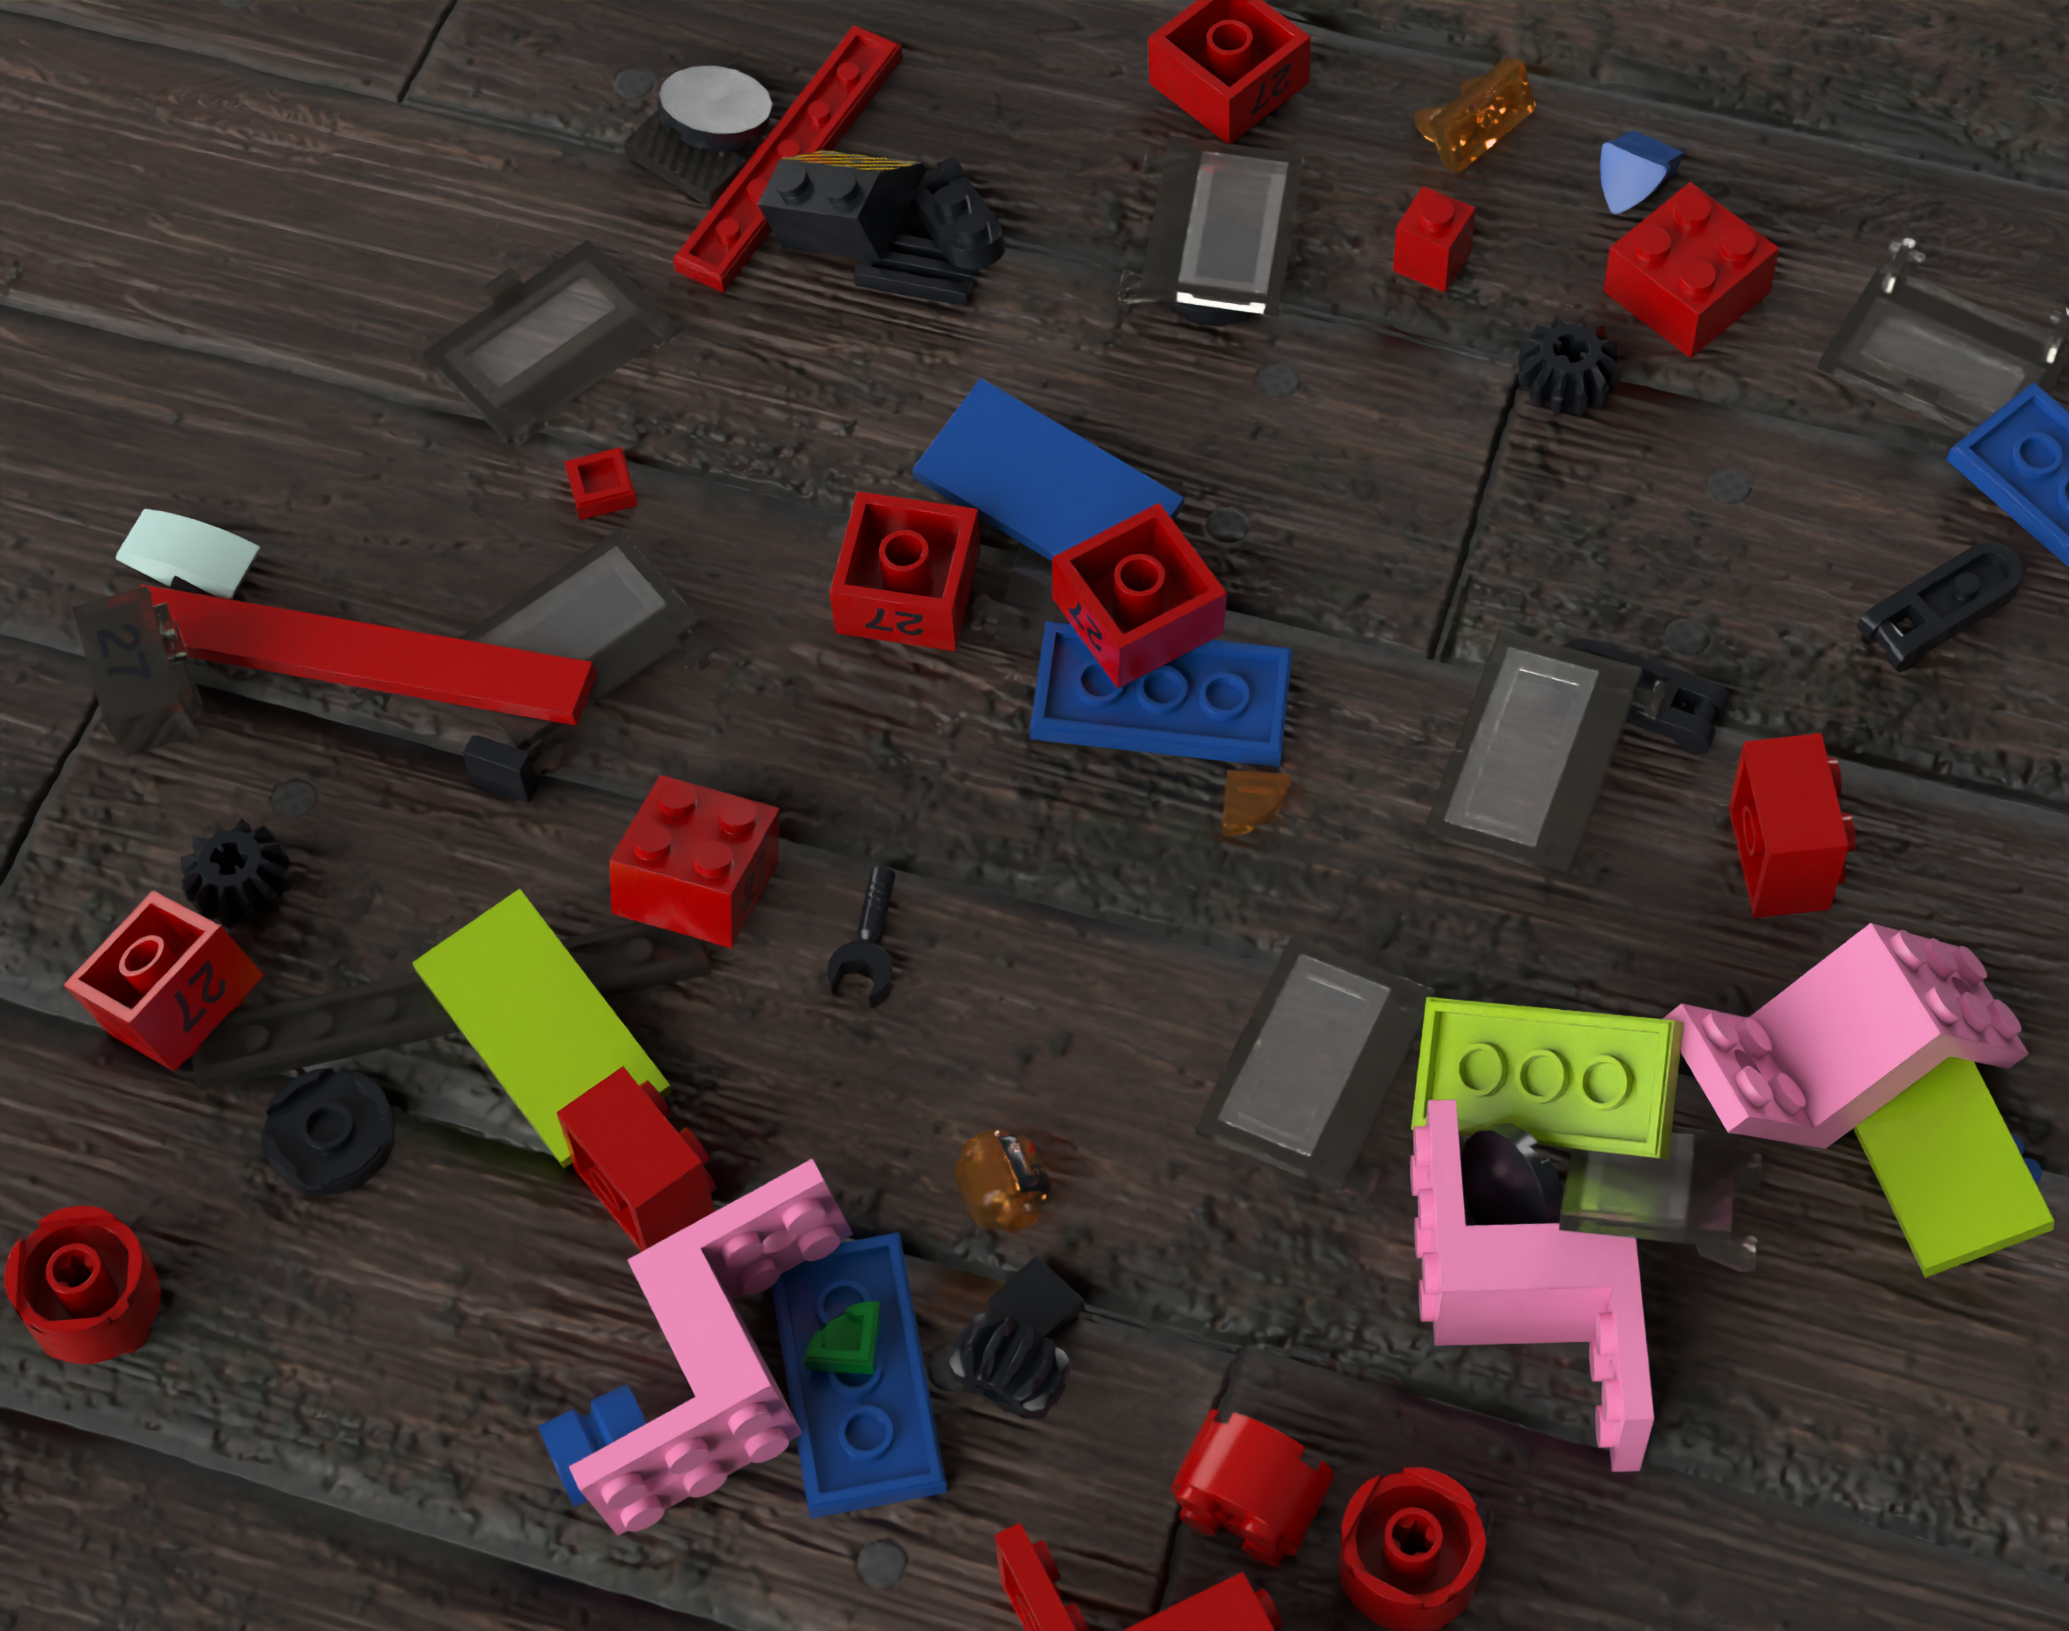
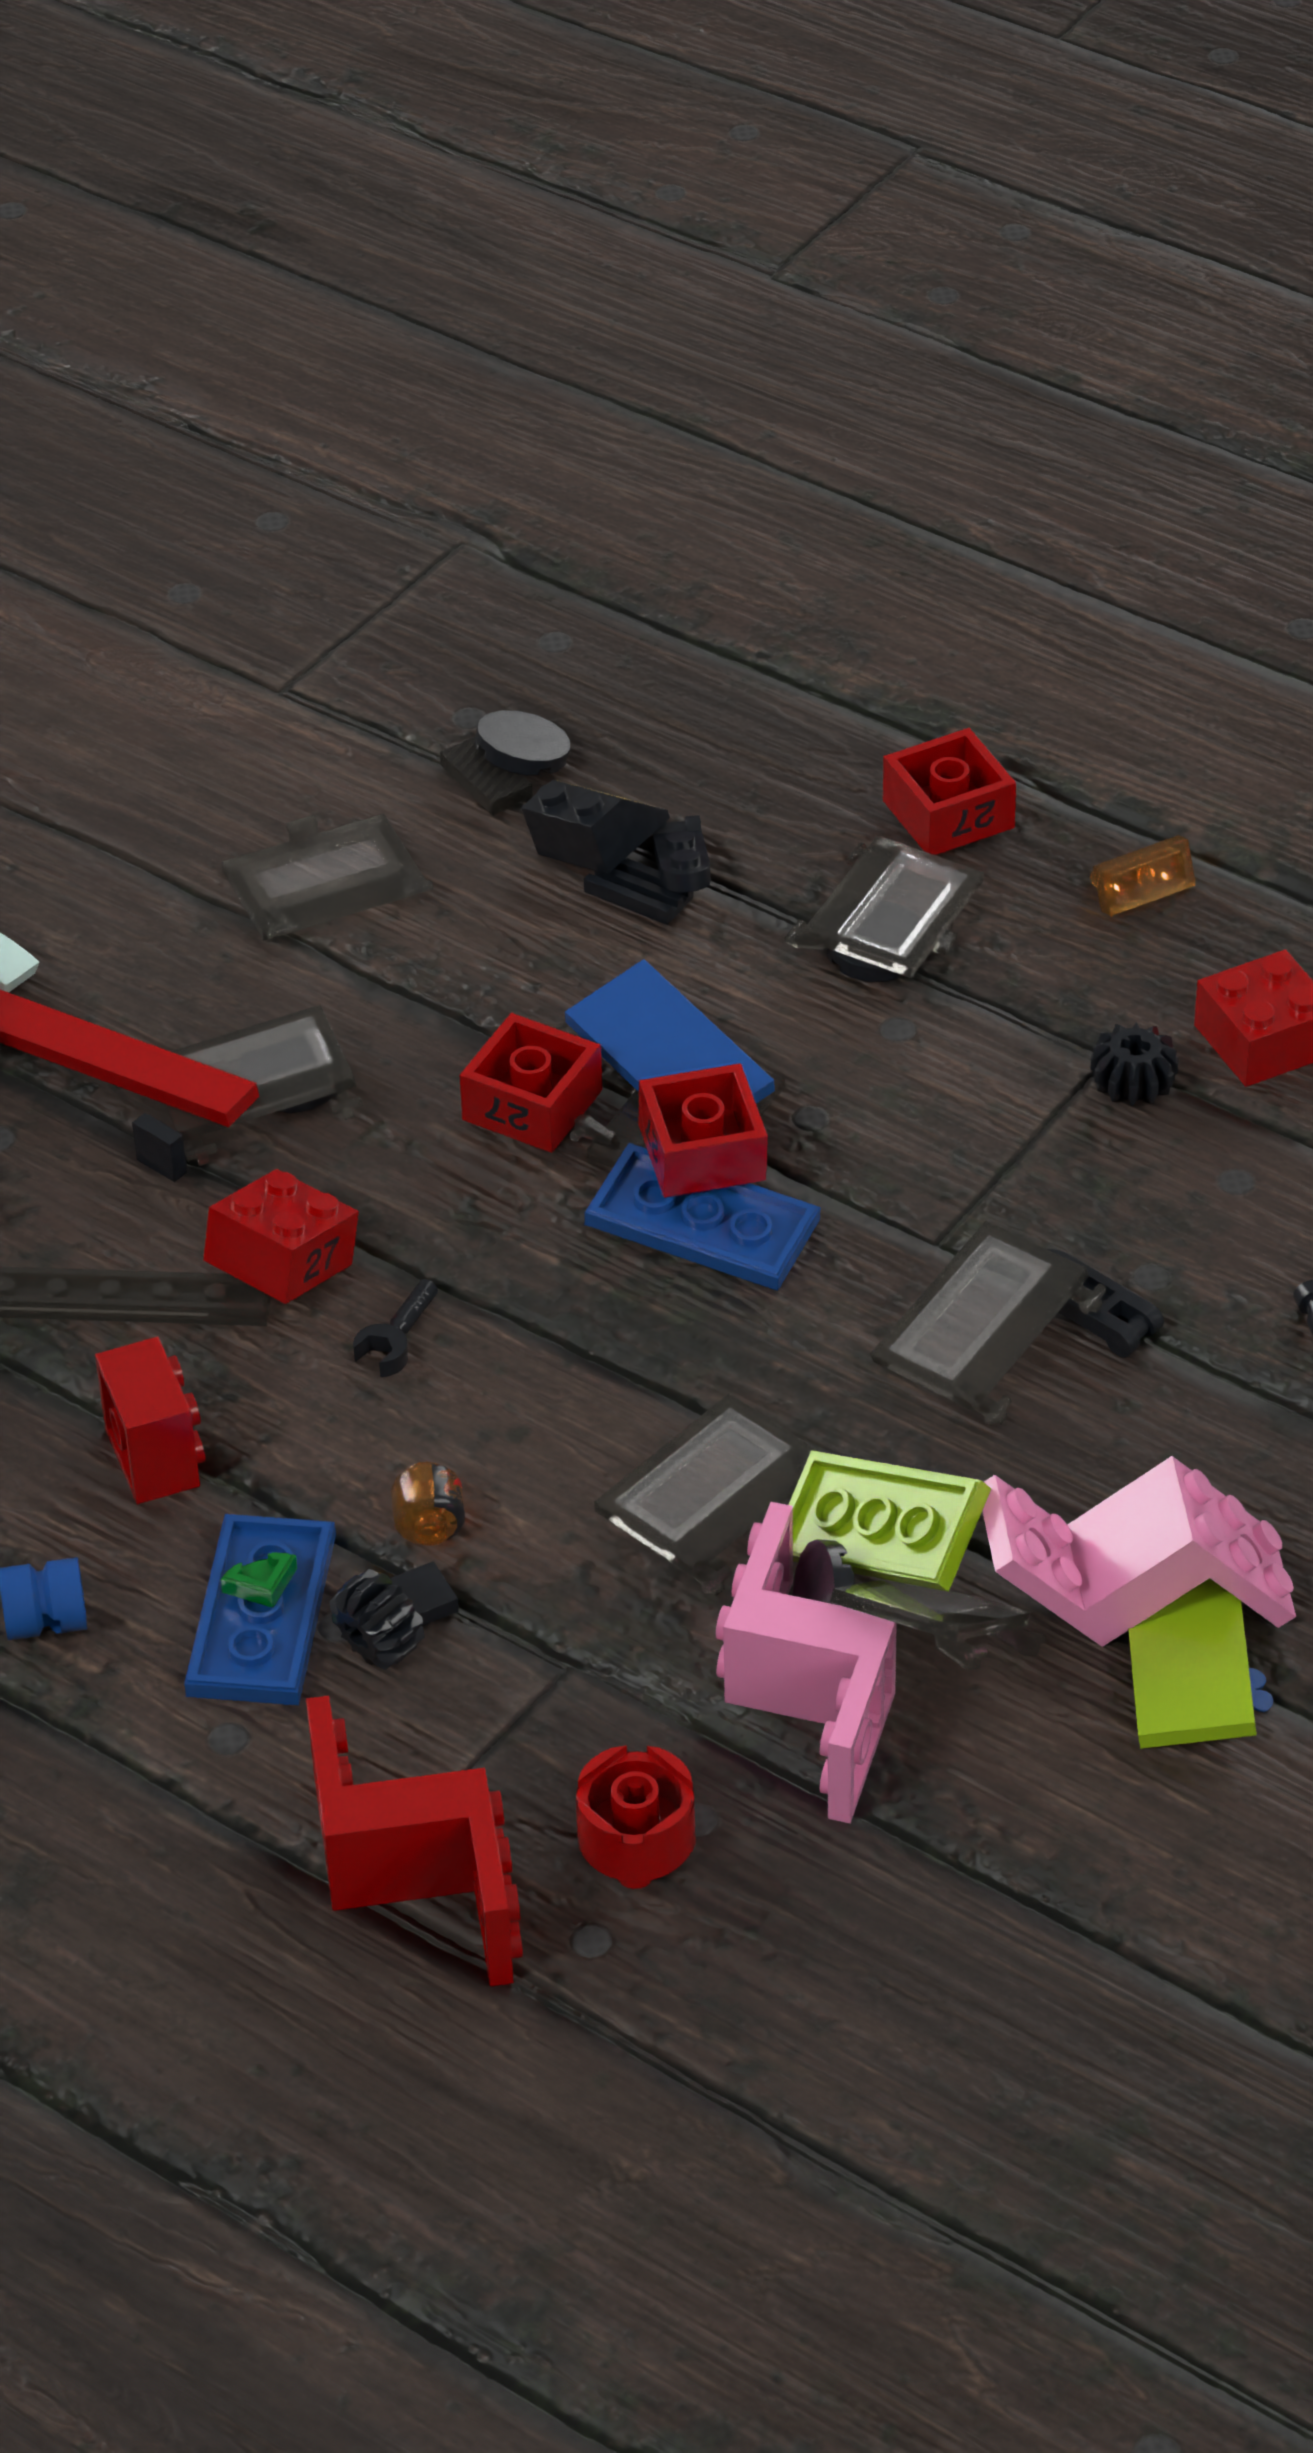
camera: 15 degrees right, 15 degrees down
lime tile [412,889,672,1169] -> none
red tile [564,447,638,520] -> none
bright pink bracket [569,1159,853,1536] -> none
red tile [673,25,903,293] -> none
red brick [1170,1409,1335,1567] -> none
clear orange tile [1222,770,1291,836] -> none
red brick [1393,186,1476,293] -> none
tile [1600,130,1684,214] -> none
red brick [1728,733,1856,918] -> none

